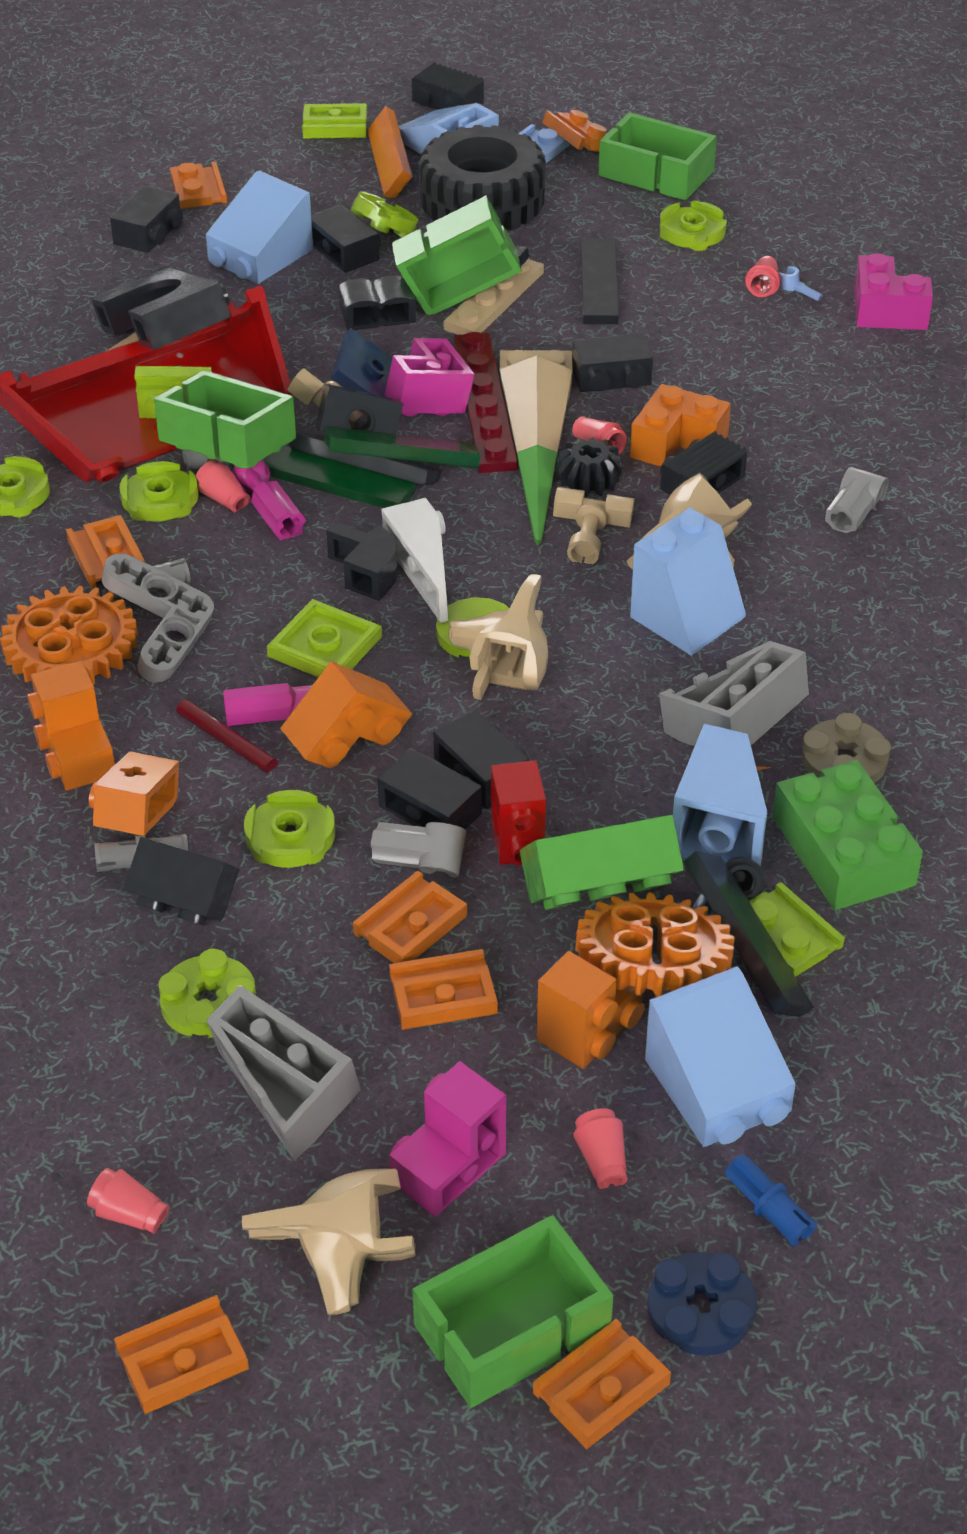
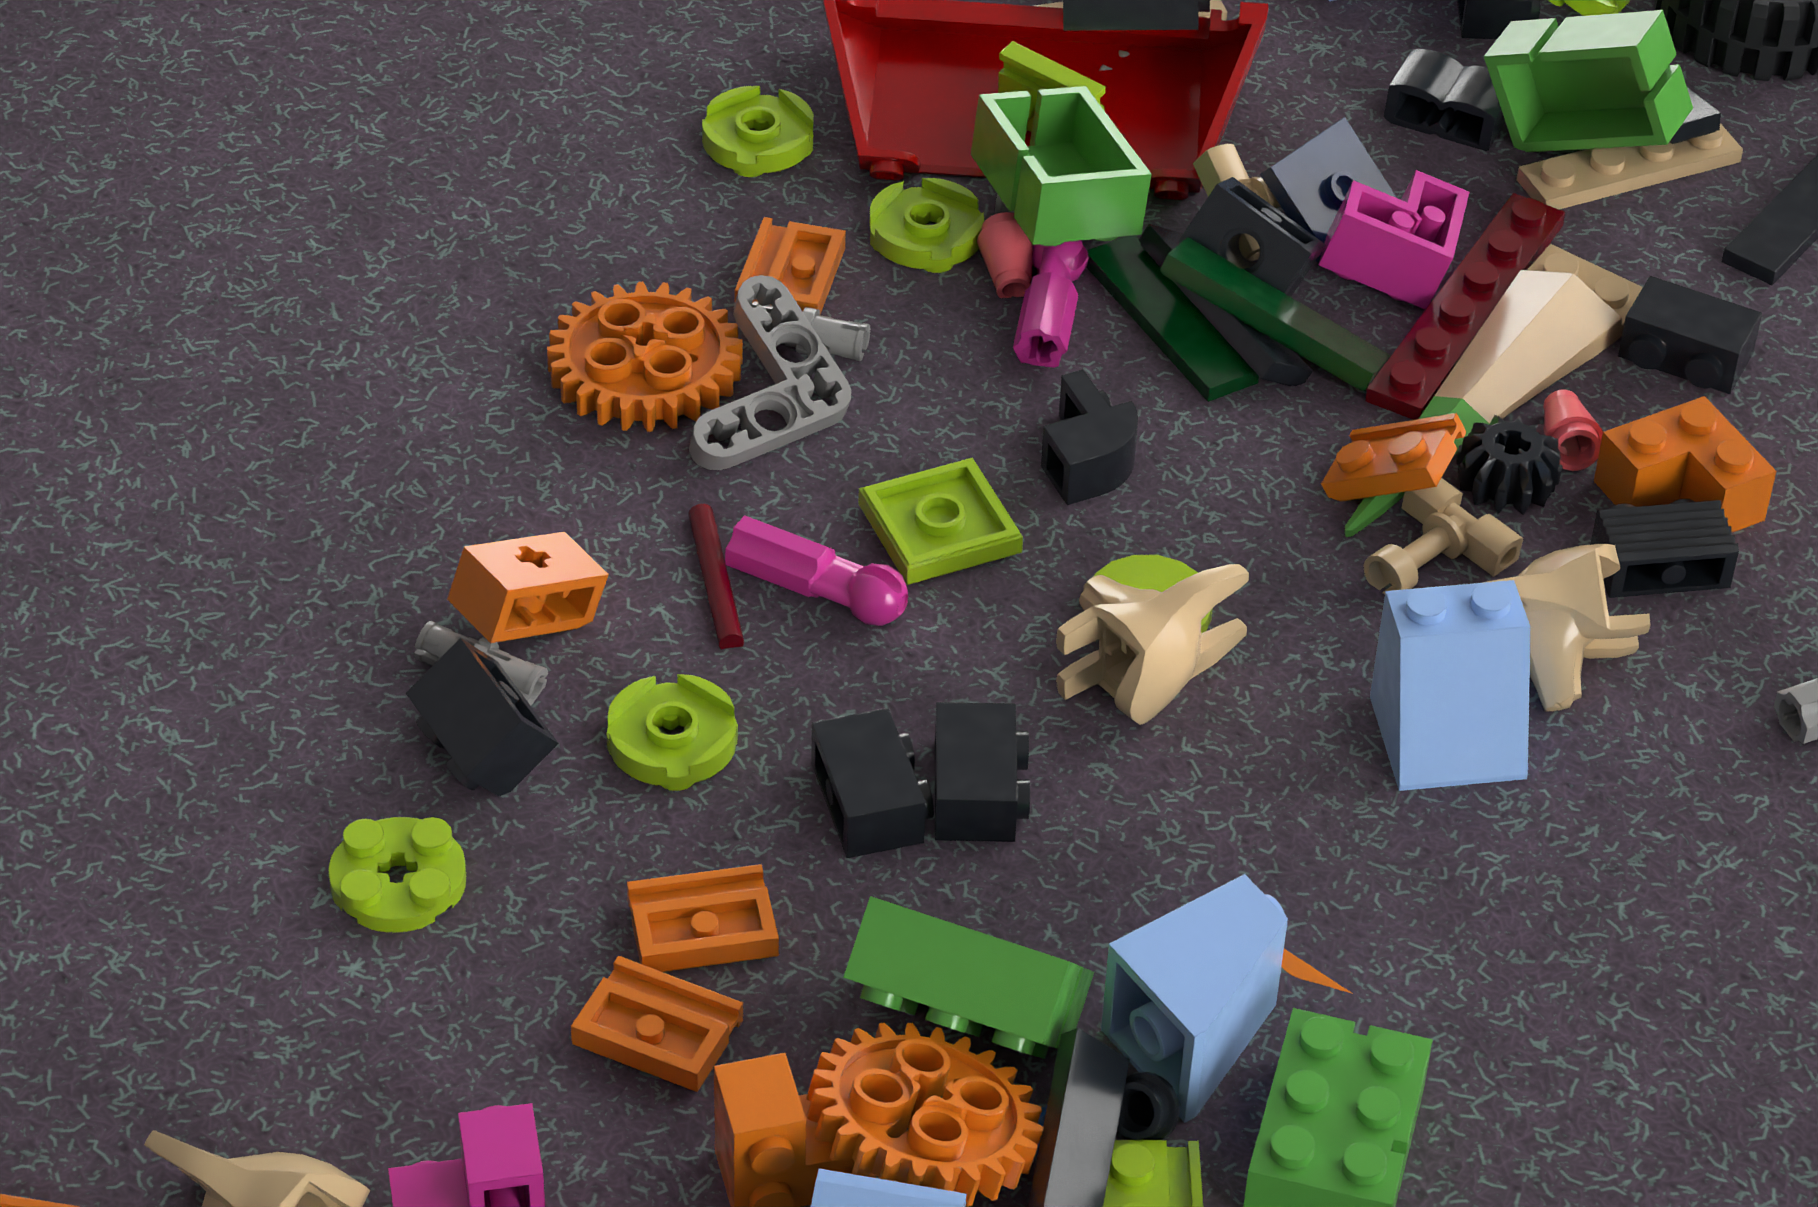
camera: 35 degrees right, 0 degrees up
orange brick [27,660,115,791] -> none
coral cone [87,1168,170,1234] -> none
light grey wedge [207,985,361,1161] -> none
orange brick [280,661,412,768] -> none
light grey piece [371,822,466,878] -> none
white slope [381,498,448,623] -> none
red brick [491,760,546,866] -> none
light grey wedge [659,641,809,746] -> none
dark tan plate [802,713,891,783] -> none
none -> orange plate [1321,413,1466,501]

